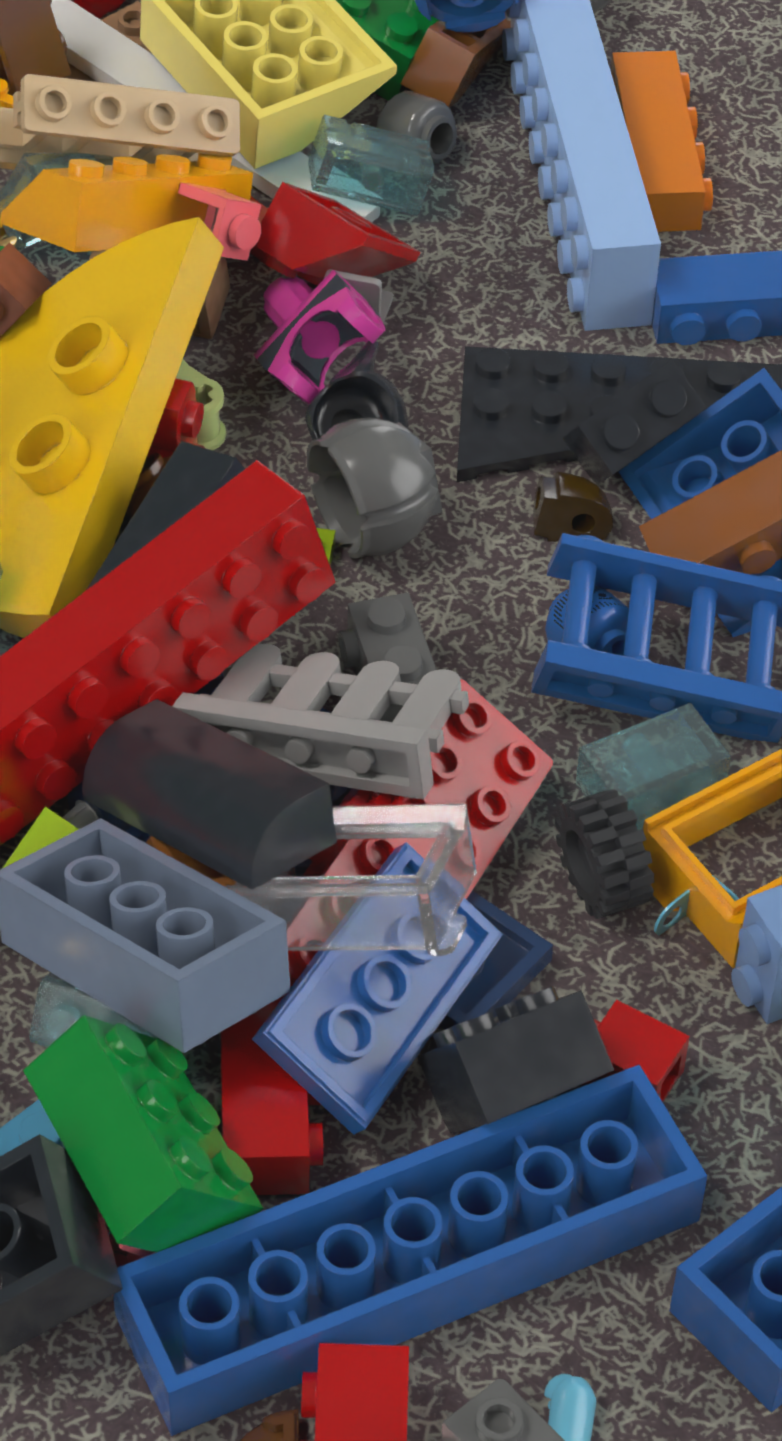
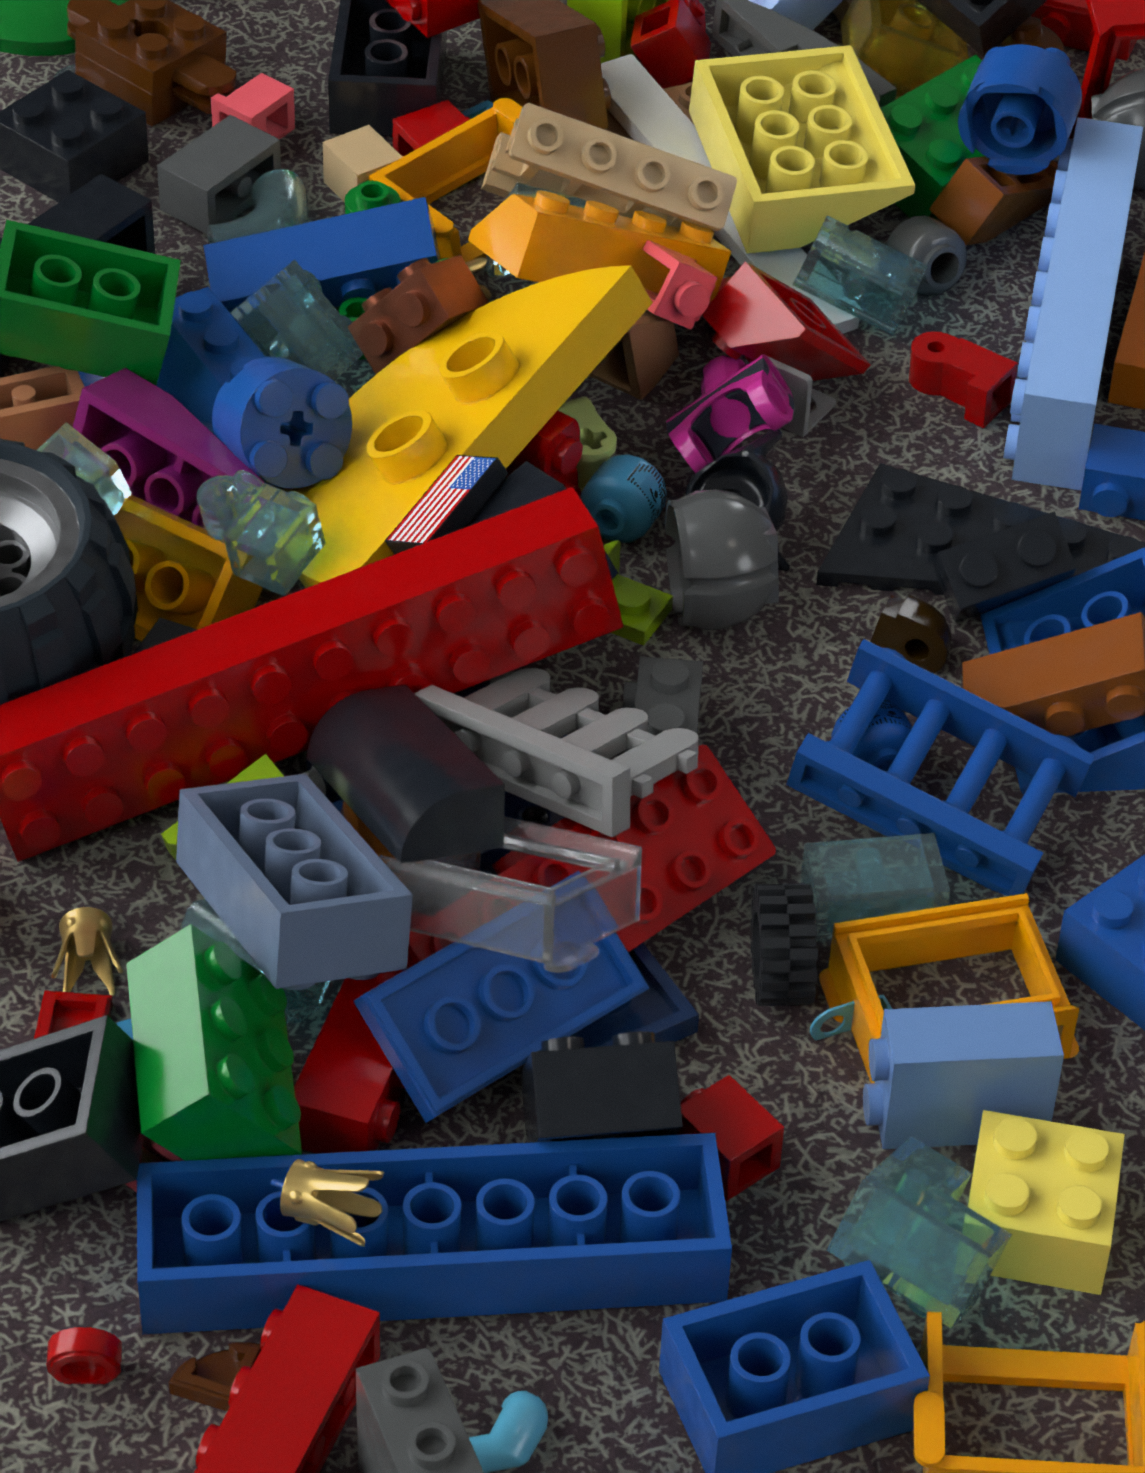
camera: 20 degrees right, 5 degrees down
none -> pearl gold piece [270,1159,385,1247]
none -> tile [385,455,509,554]
none -> dark azure head [580,454,667,543]
none -> red leg [909,331,1018,428]

